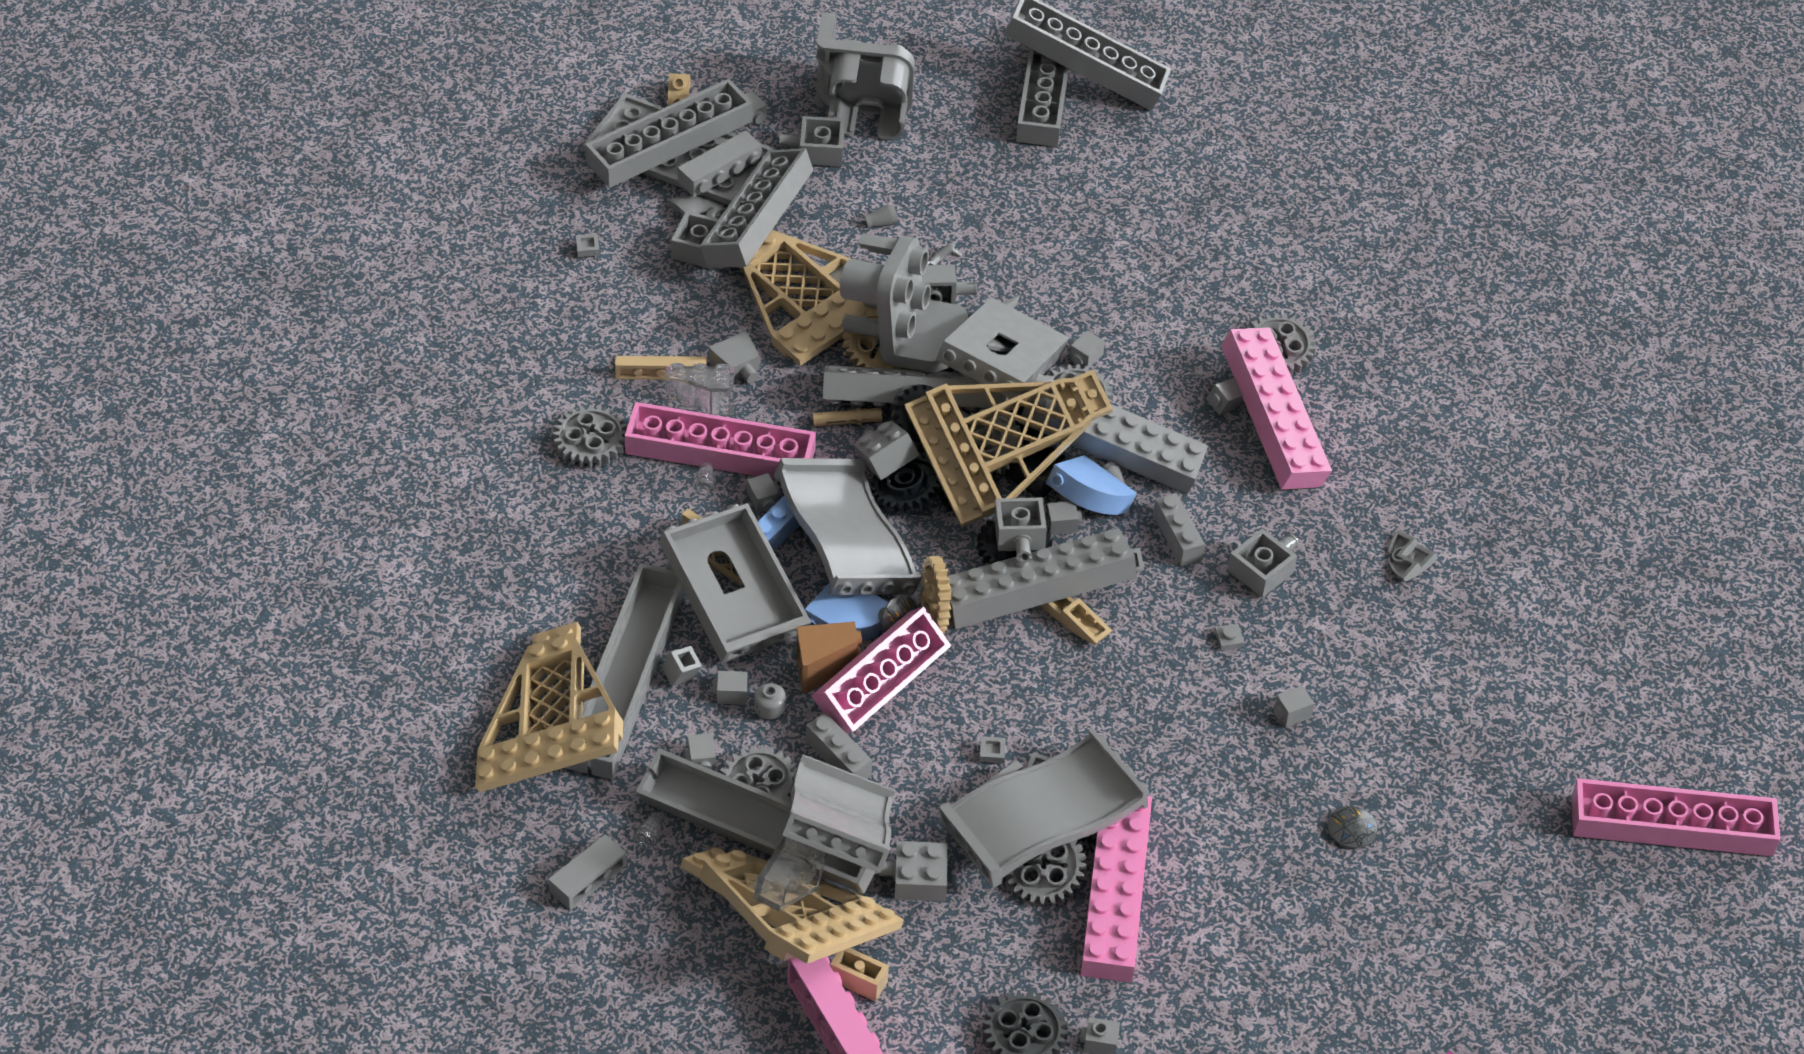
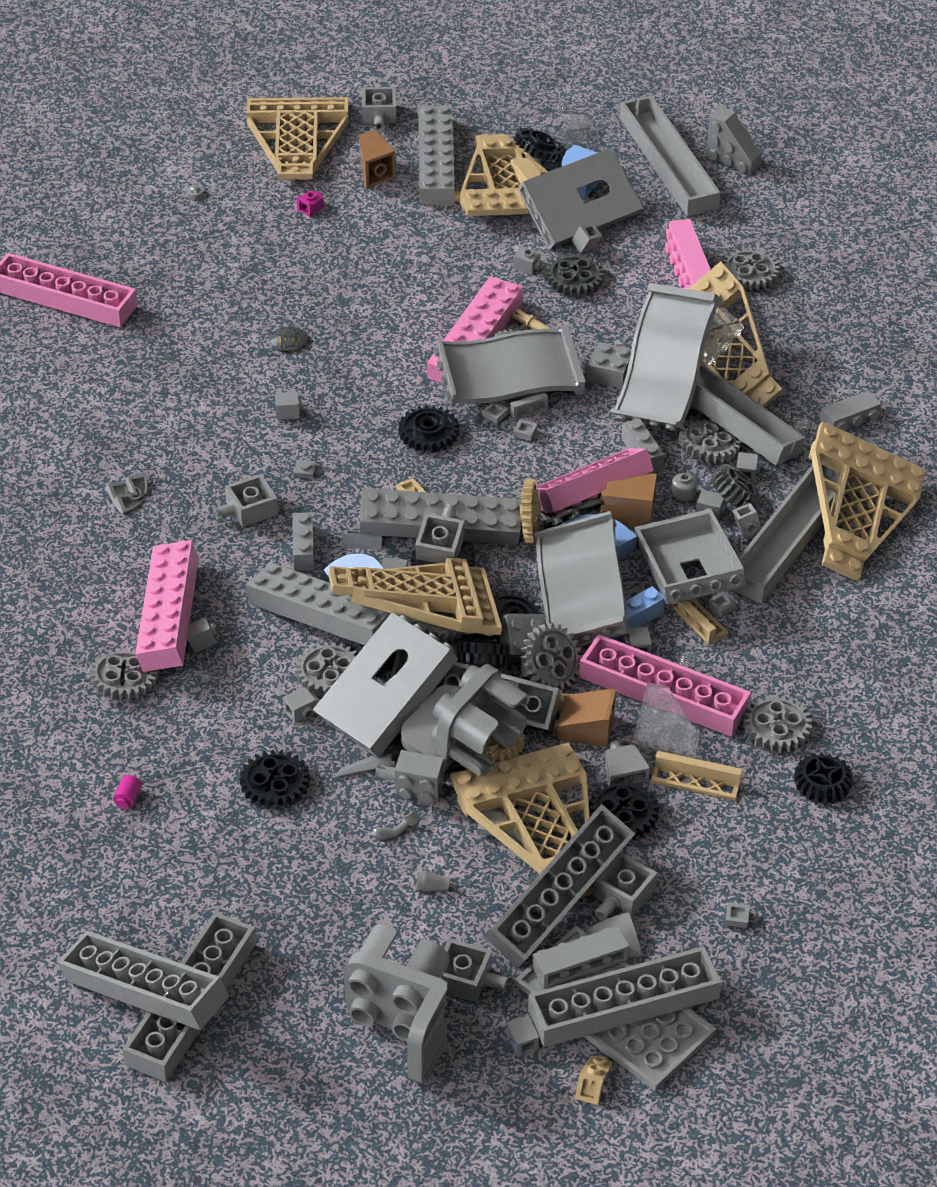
camera: 160 degrees left, 5 degrees down
none -> dark pink brick [113,775,142,809]
none -> black gear [239,750,310,810]
none -> black gear [398,405,459,453]
none -> tan pin [512,308,552,329]
none -> light grey gear [521,623,582,690]
none -> medium nougat slope [554,688,616,747]
none -> black gear [589,780,659,840]
none -> dark grey gear [711,464,760,508]
none -> black gear [794,752,853,805]

